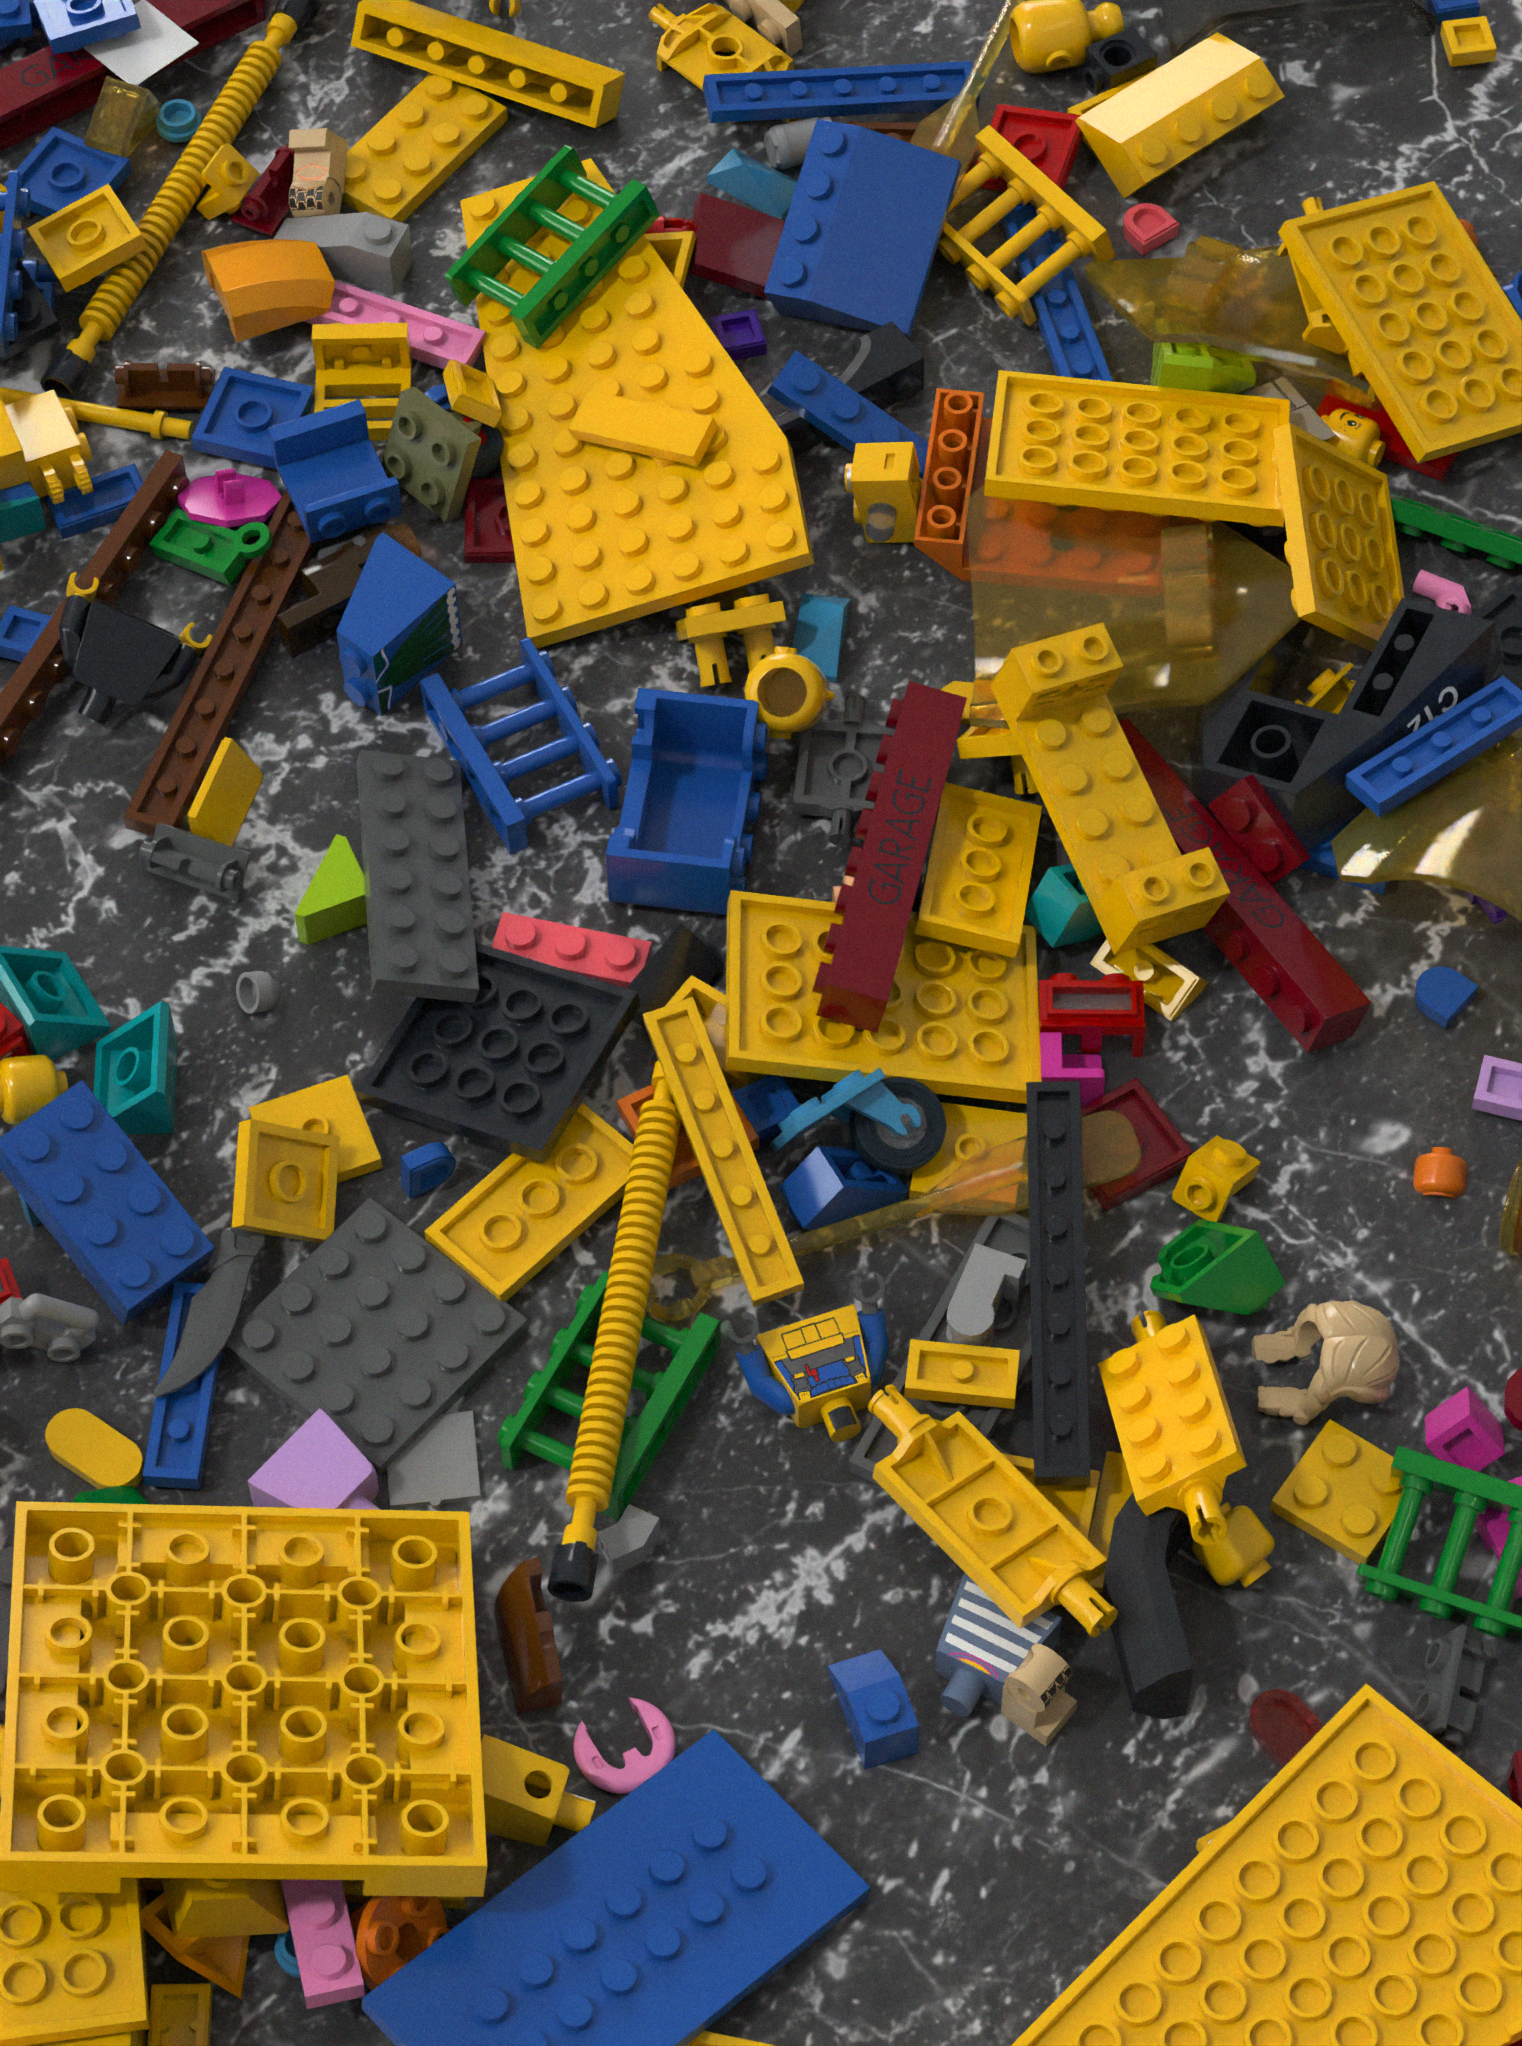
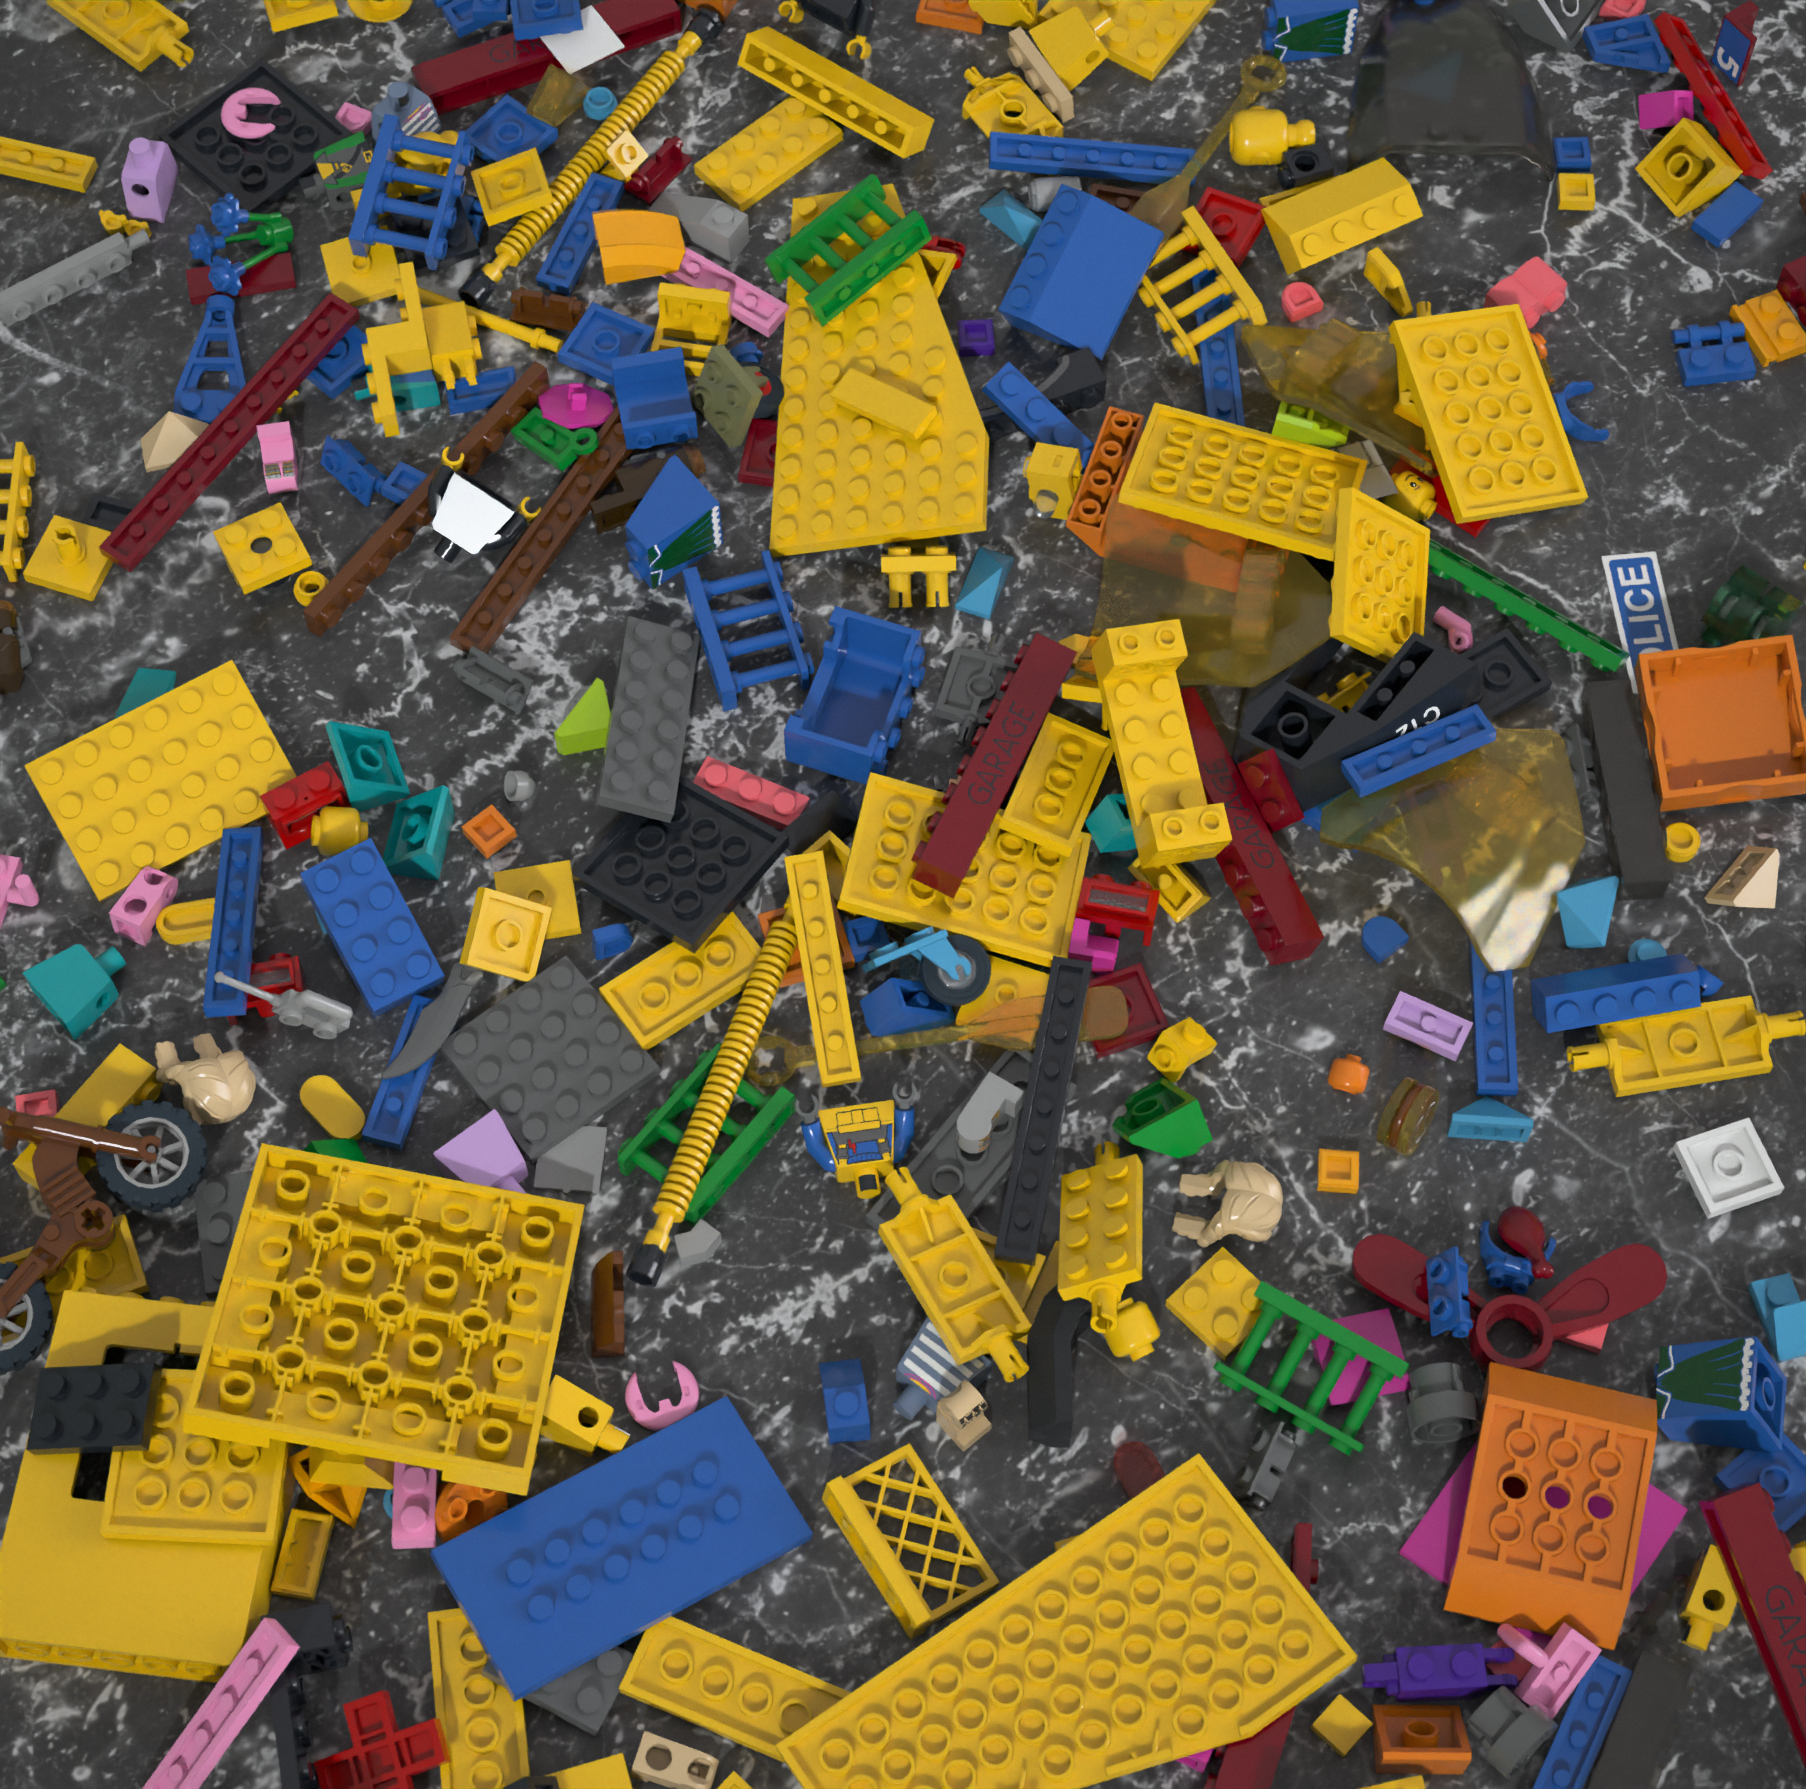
camera: 10 degrees right, 5 degrees up
yellow slope [187,737,263,846] -> none
tan leg [289,128,348,218] -> none
yellow tile [442,359,502,428] -> none
dark red tile [689,192,785,299] -> none
yellow piece [744,646,835,739] -> none
yellow plate [904,1339,1020,1409] -> none
dark pink panel [1424,1386,1505,1472] -> none
none -> orange plate [461,804,517,859]
none -> blue plate [536,172,625,296]
none -> yellow fence [822,1443,1000,1640]
none -> light orange tile [1317,1149,1359,1194]
none -> yellow tile [1363,247,1413,317]
none -> coral brick [1483,256,1567,330]

